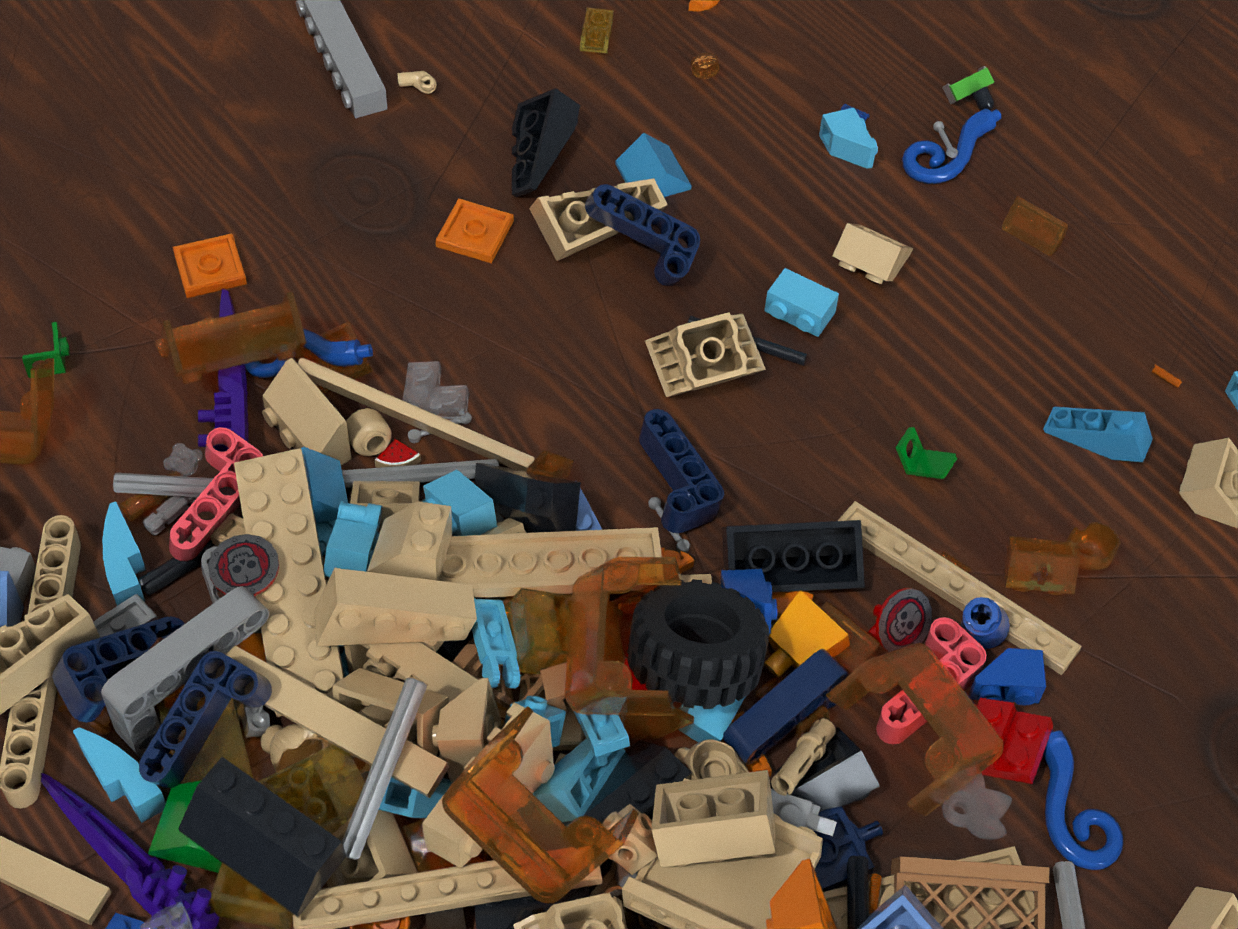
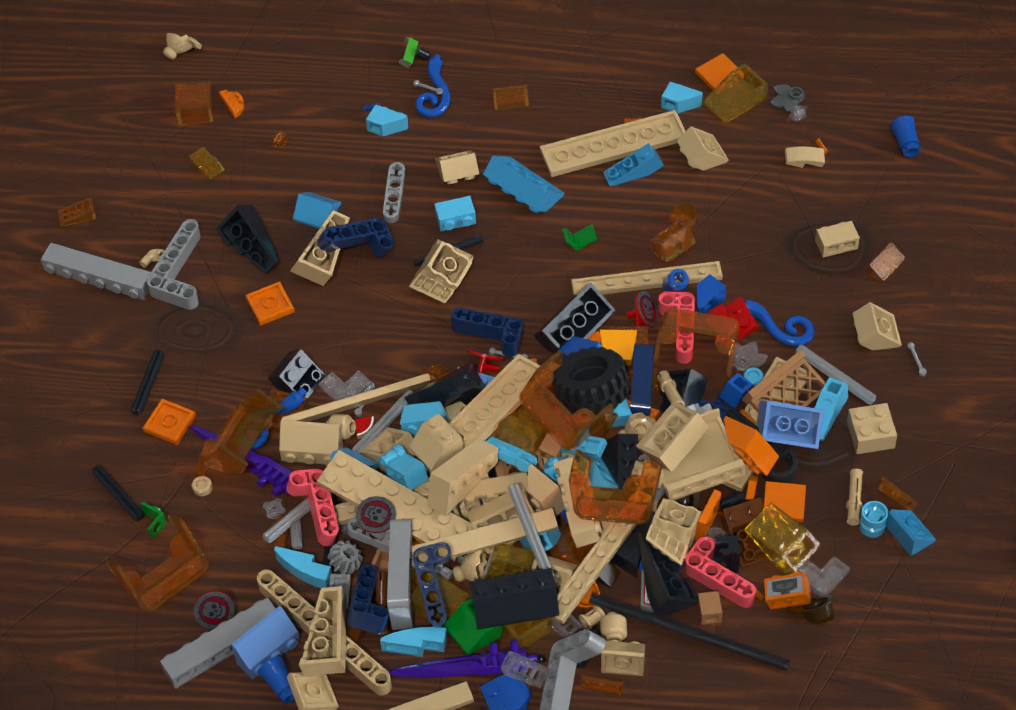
camera: 40 degrees left, 0 degrees up
none -> black axle [92,465,144,522]
none -> black axle [131,349,164,415]
none -> light grey beam [147,219,201,310]
none -> tan tile [192,476,213,496]
none -> black slope [267,349,326,403]
none -> light grey gear [327,540,363,574]
none -> light grey beam [383,162,406,223]
none -> red shield [467,348,504,374]
none -> dark azure slope [483,156,565,213]
none -> tan plate [540,110,686,177]
none -> blue slope [720,373,755,408]
none -> medium azure tile [744,368,763,386]

